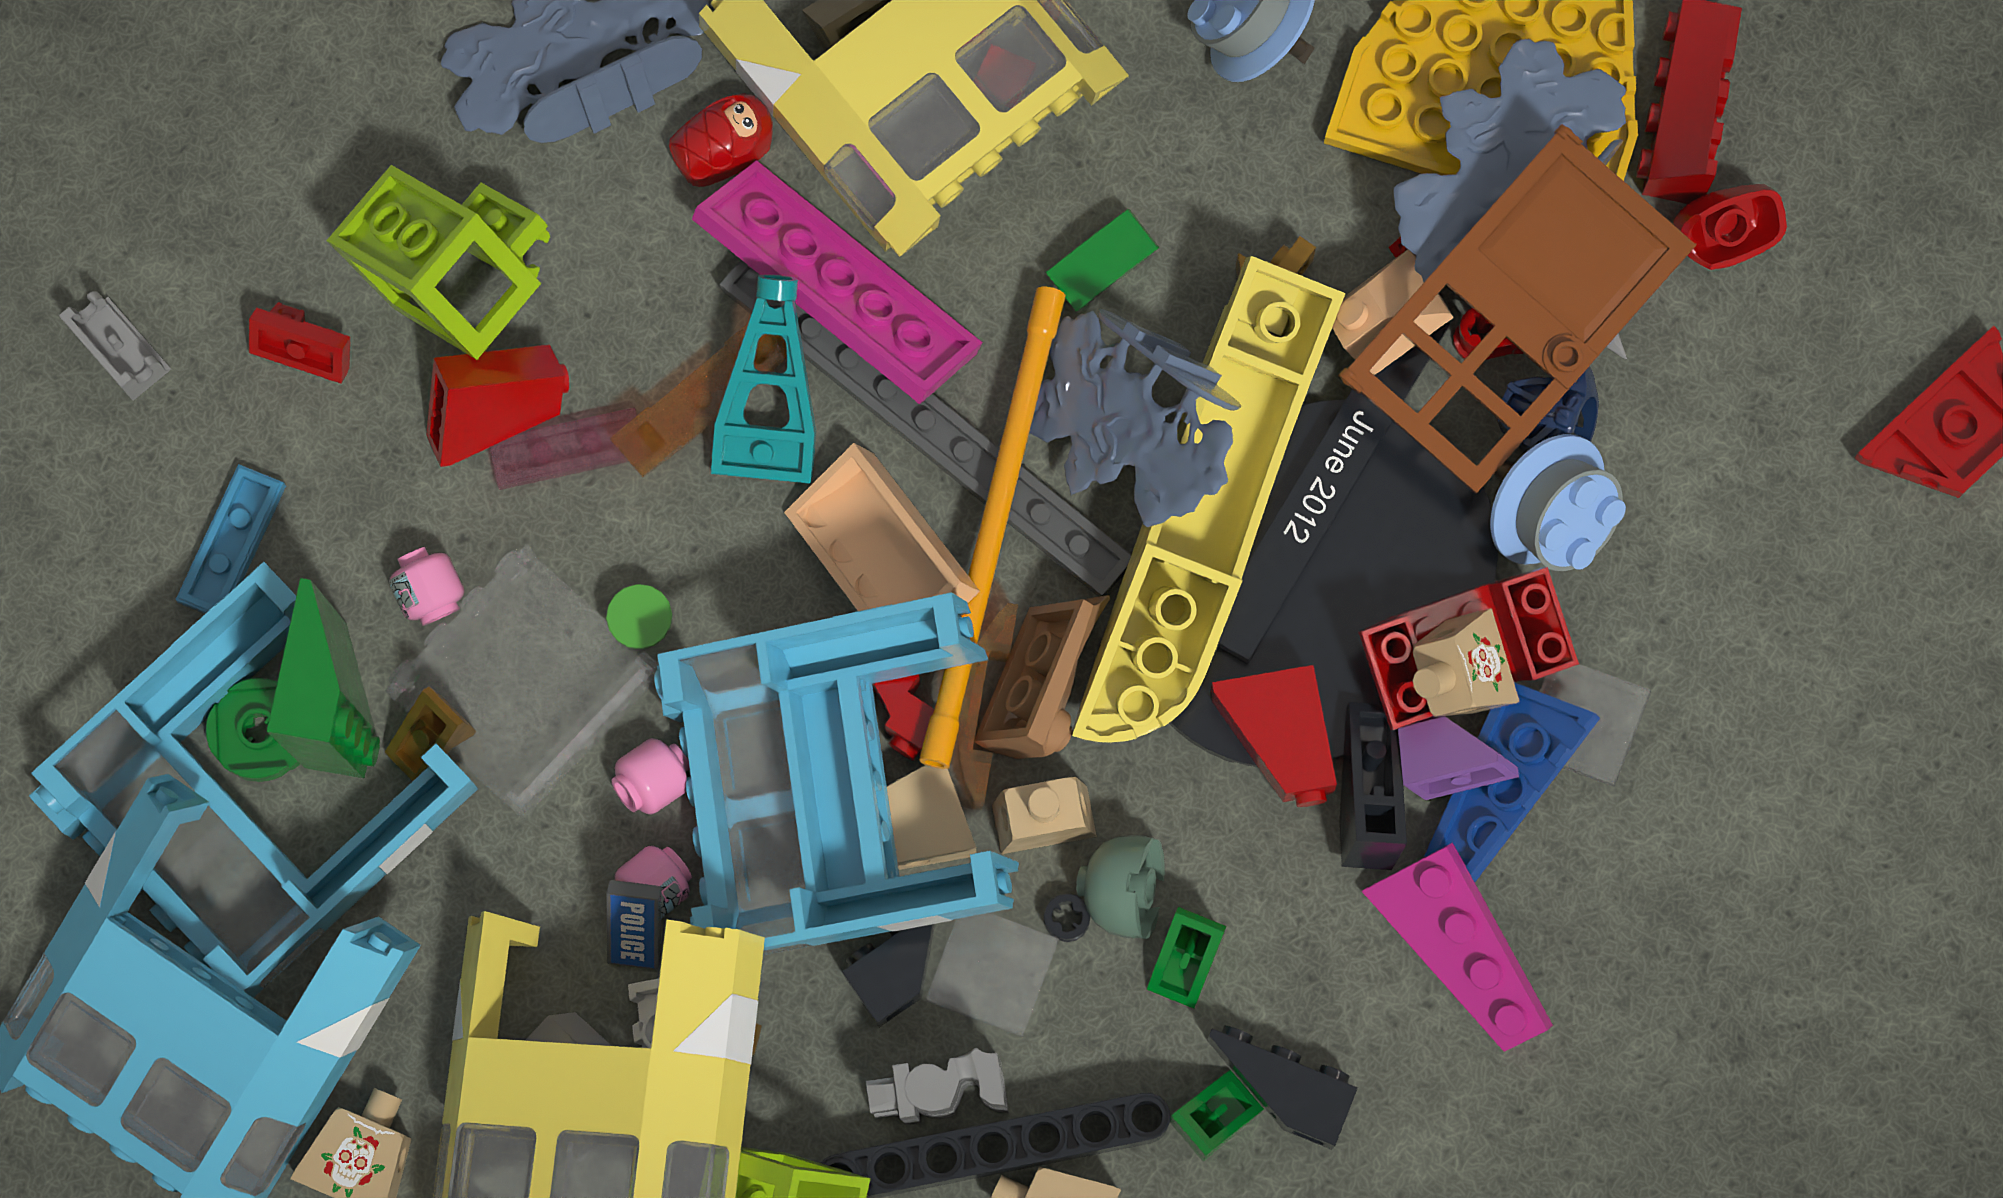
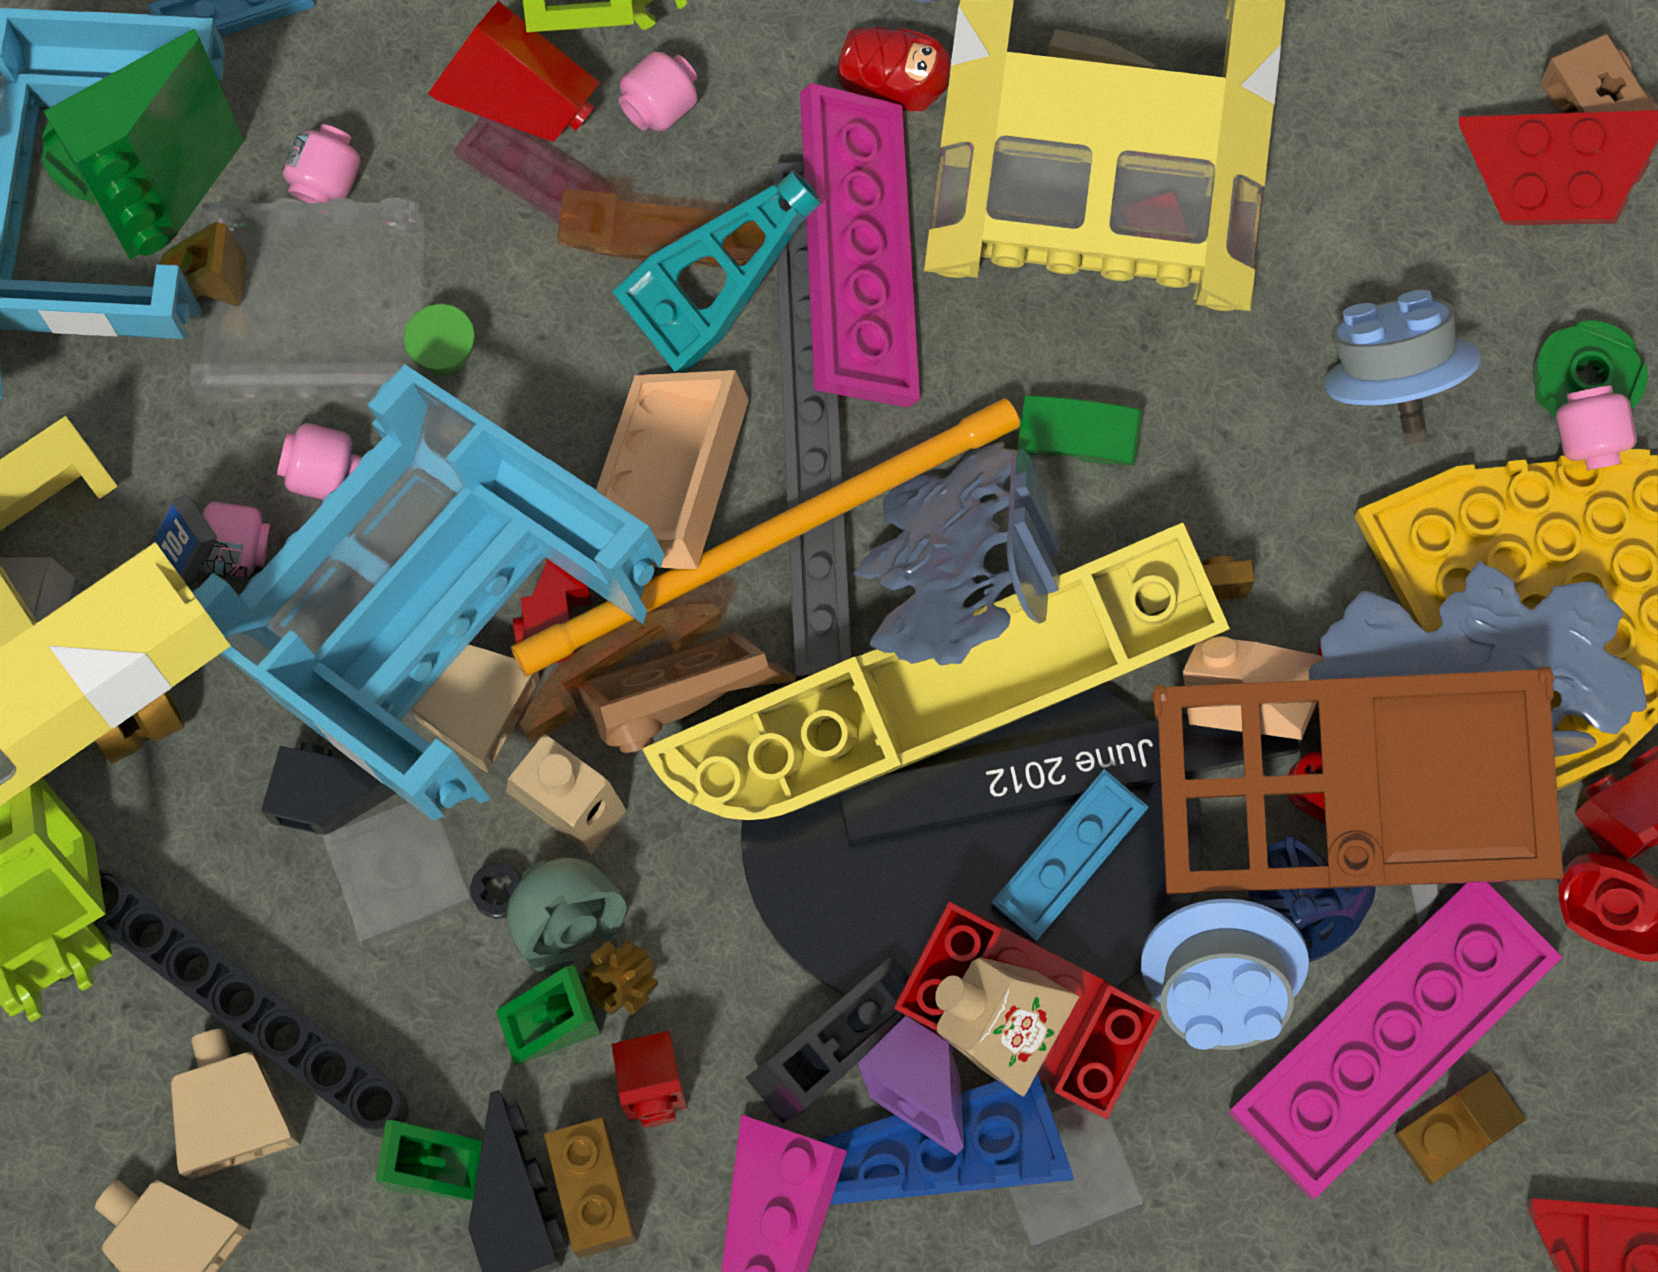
camera: 45 degrees right, 5 degrees down
light grey hips [866,1048,1009,1125] -> none
red slope [1210,665,1337,807] -> none
none -> pearl gold brick [544,1117,637,1258]
none -> pearl gold gear [582,940,658,1015]
none -> red slope [611,1031,687,1128]
none -> bright pink head [618,51,698,131]
none -> dark azure tile [991,769,1149,941]
none -> dark pink plate [1228,882,1563,1201]
none -> pearl gold slope [1394,1070,1526,1185]

